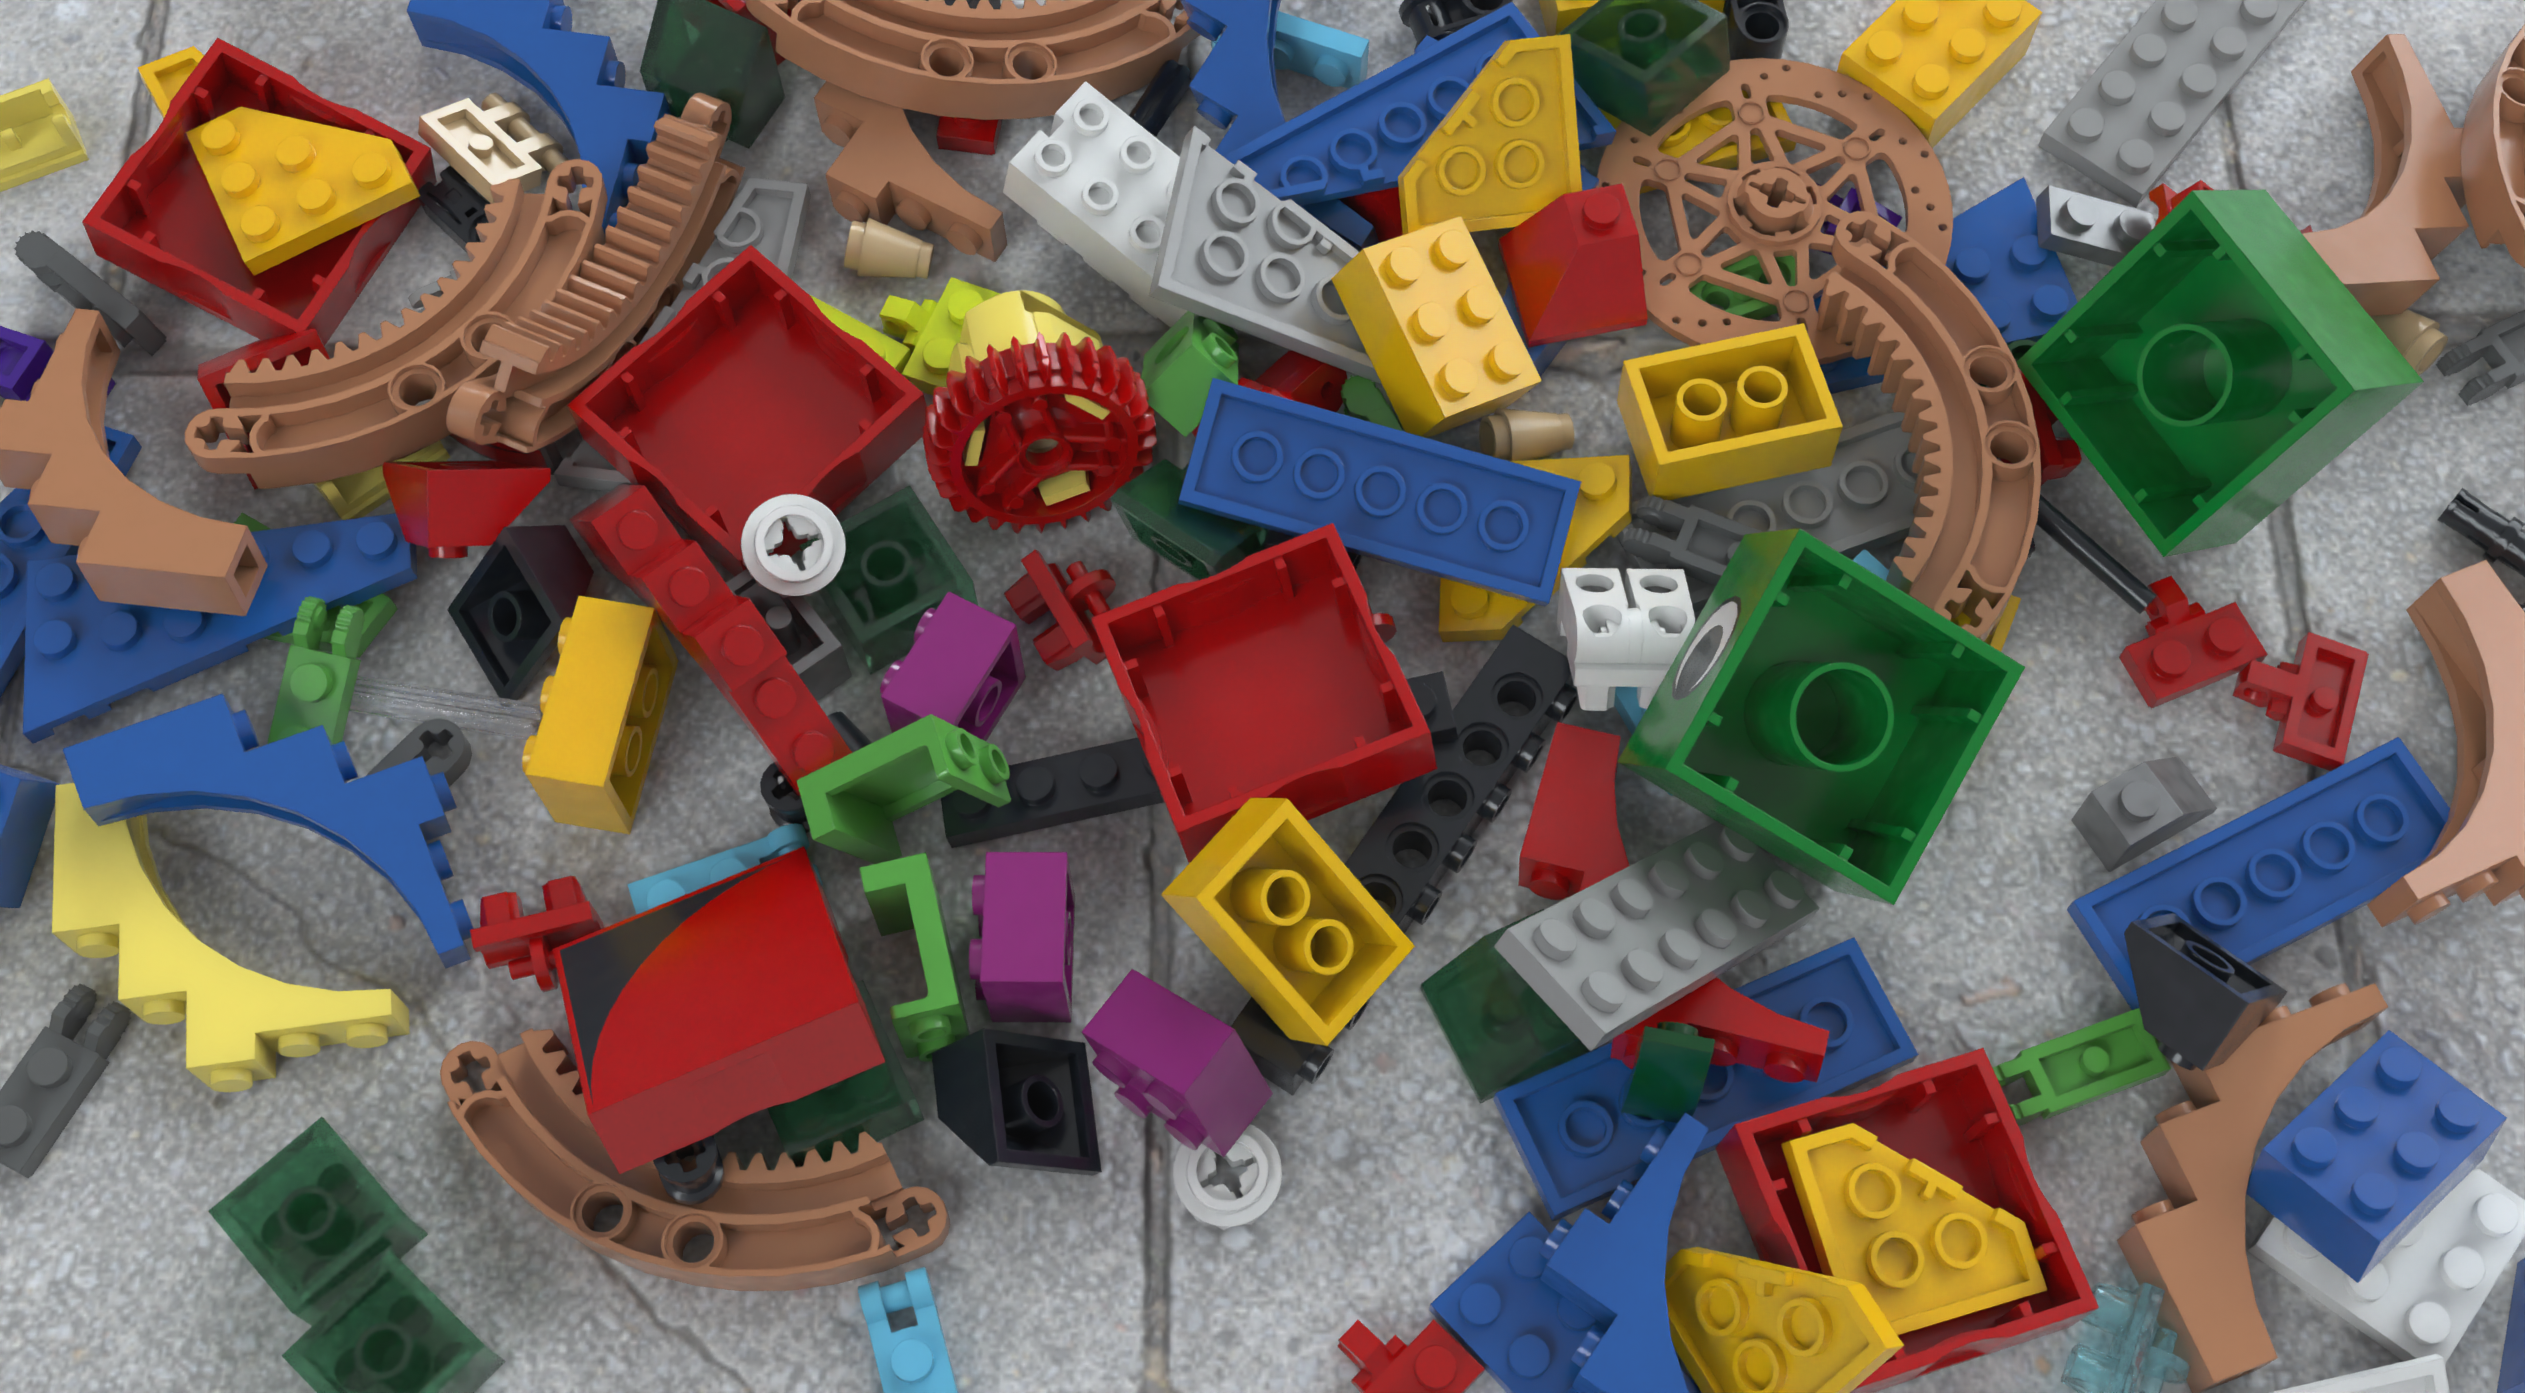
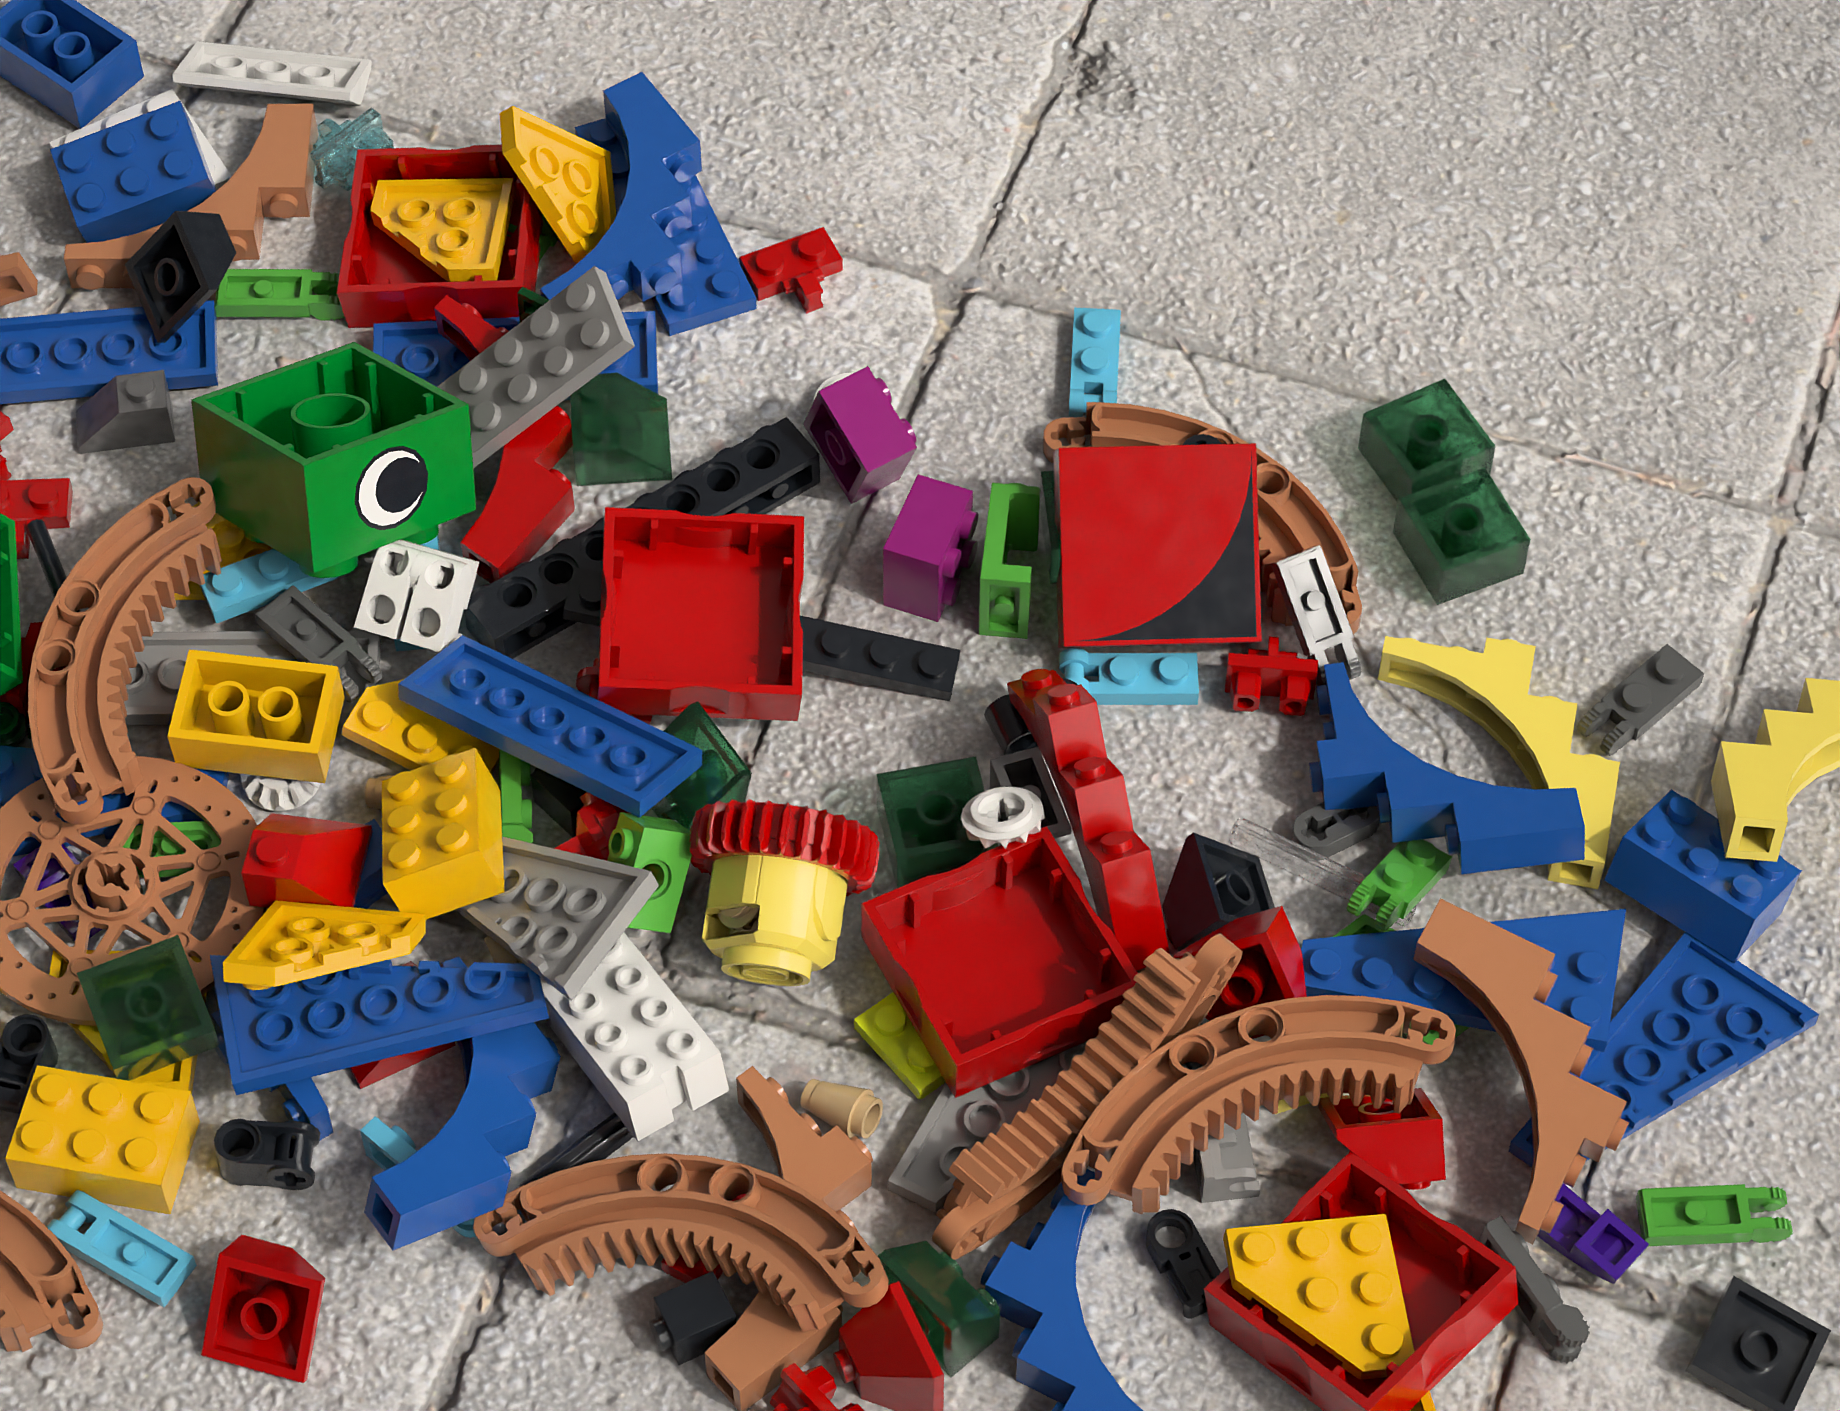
camera: 160 degrees left, 10 degrees down
tan plate [418,93,569,204] -> none
yellow brick [522,596,679,835] -> none
bright green panel [796,714,1011,864] -> none
neon yellow hinge [879,277,1000,395] -> none
magenta brick [880,591,1026,741] -> none
black slope [931,1028,1102,1176] -> none
red hips [1004,549,1116,671] -> none
yellow brick [1161,798,1415,1046] -> none
none -> hinge [1270,545,1362,686]

